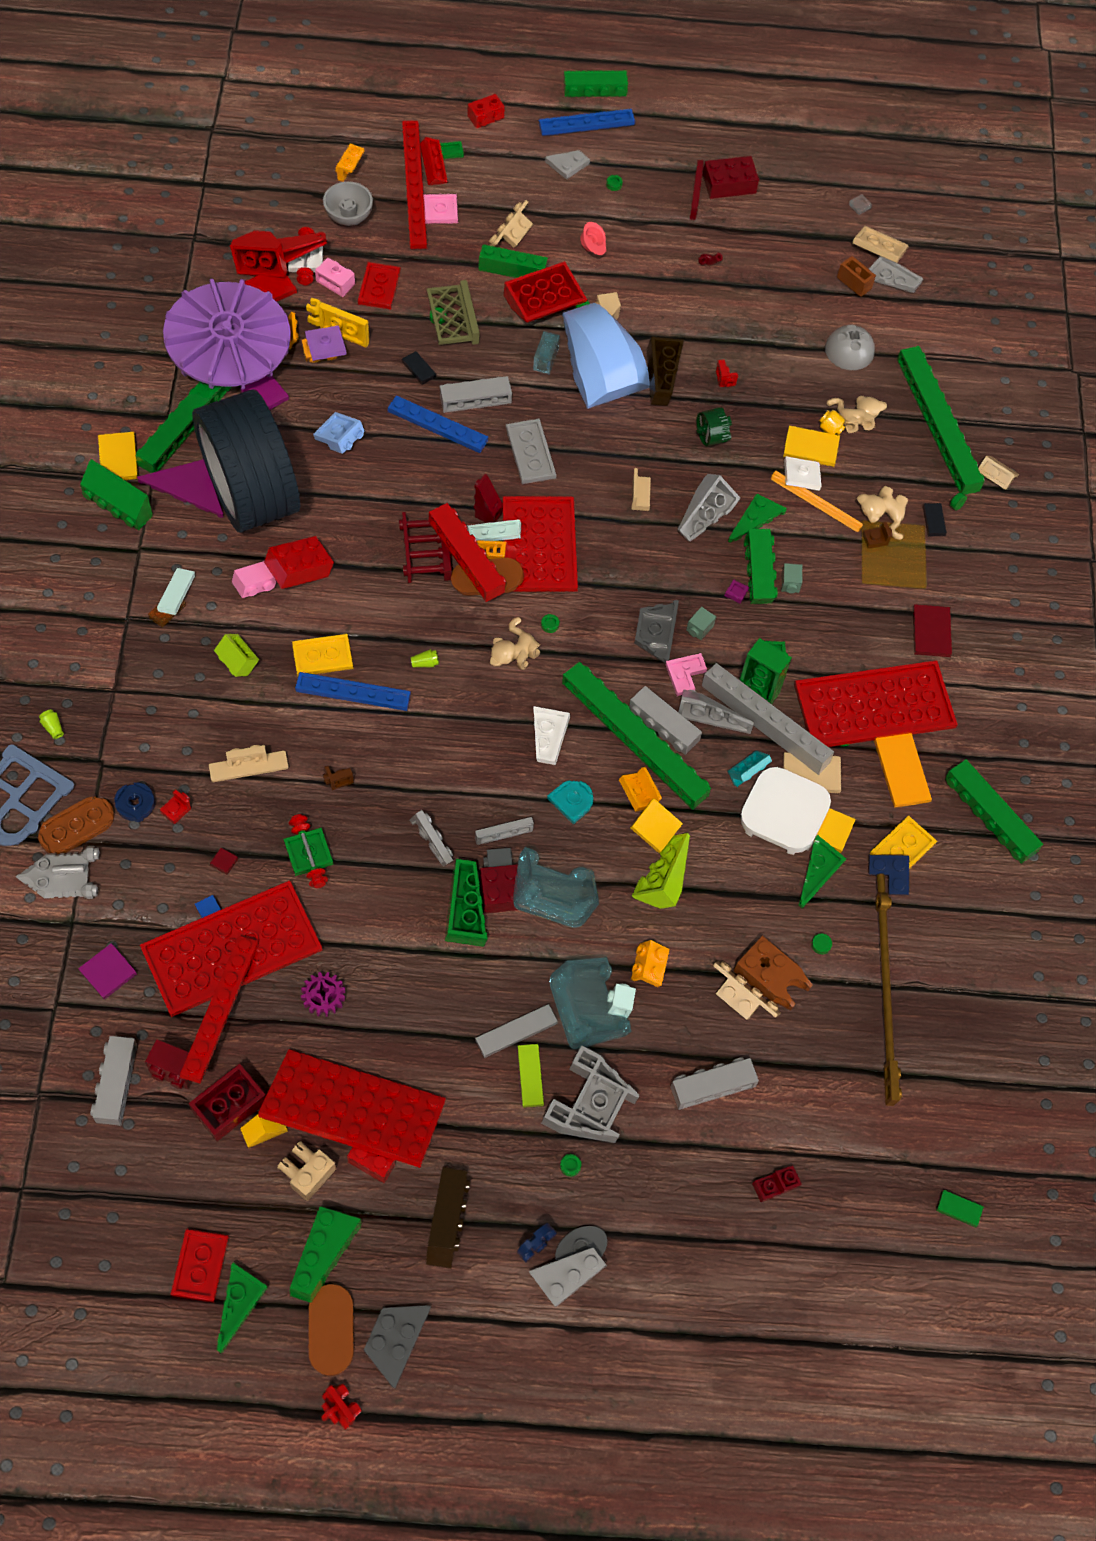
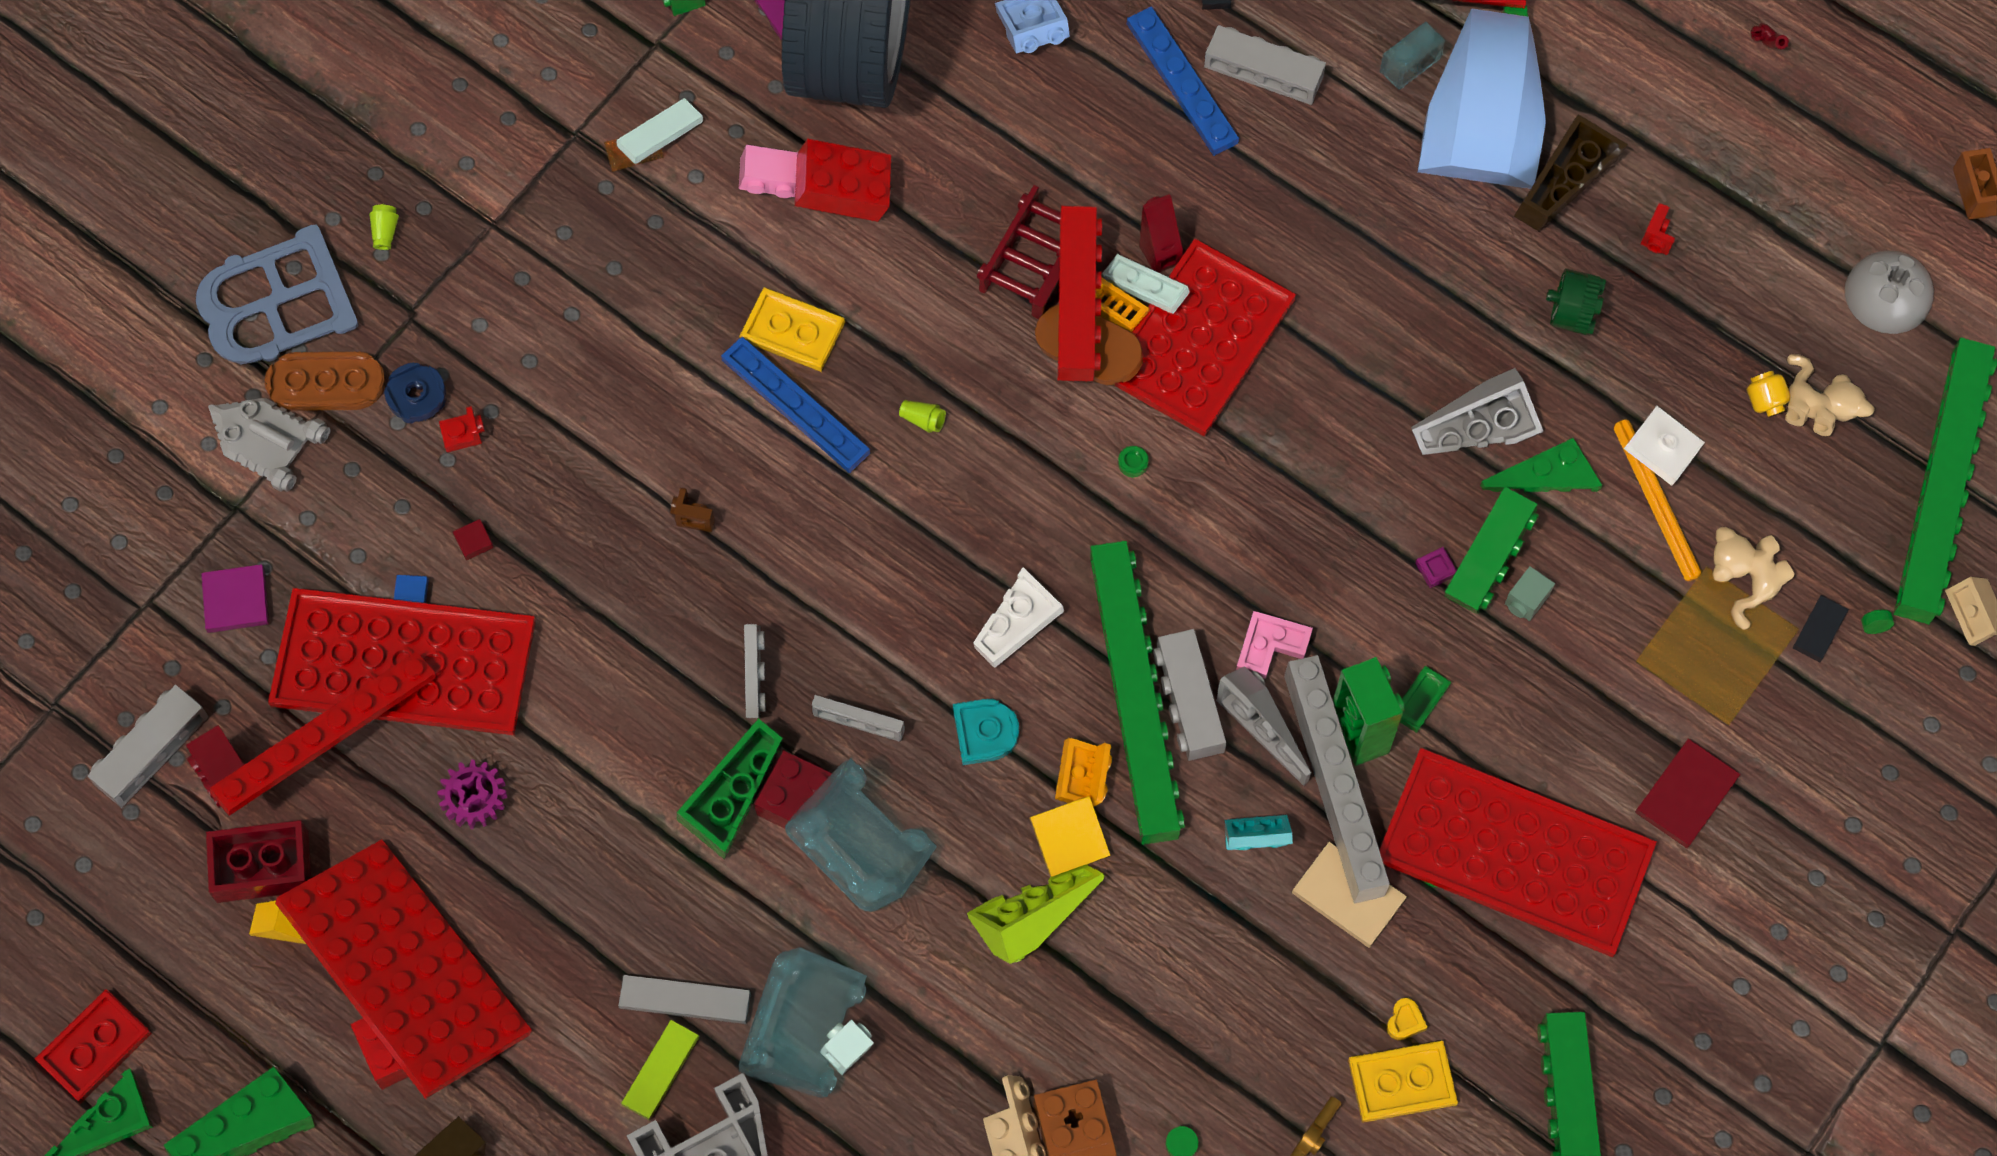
camera: 40 degrees right, 5 degrees up
tan bracket [209,745,288,782] -> none
lime brick [214,634,259,677] -> none
tan brick [277,1141,336,1202] -> none
green plate [284,814,333,889] -> none
dark grey brick [483,848,512,868] -> none
tan animal [490,617,540,670] -> none
light grey tile [506,419,556,484] -> none
tan slope [595,292,621,320] -> none
light orange bracket [631,940,670,987] -> none
tan panel [632,468,651,511] -> none
dark grey wing [634,600,679,664] -> none
sand green brick [687,607,716,640] -> none
white tile [740,767,831,855] -> none
yellow tile [783,426,840,467] -> none
green wing [799,835,846,909] -> none
yellow tile [815,808,856,853] -> none
reddish brown bracket [863,522,893,549] -> none
dark blue plate [869,855,909,895] -> none
light orange tile [874,733,932,808] -> none
none -> yellow tile [1387,998,1428,1040]

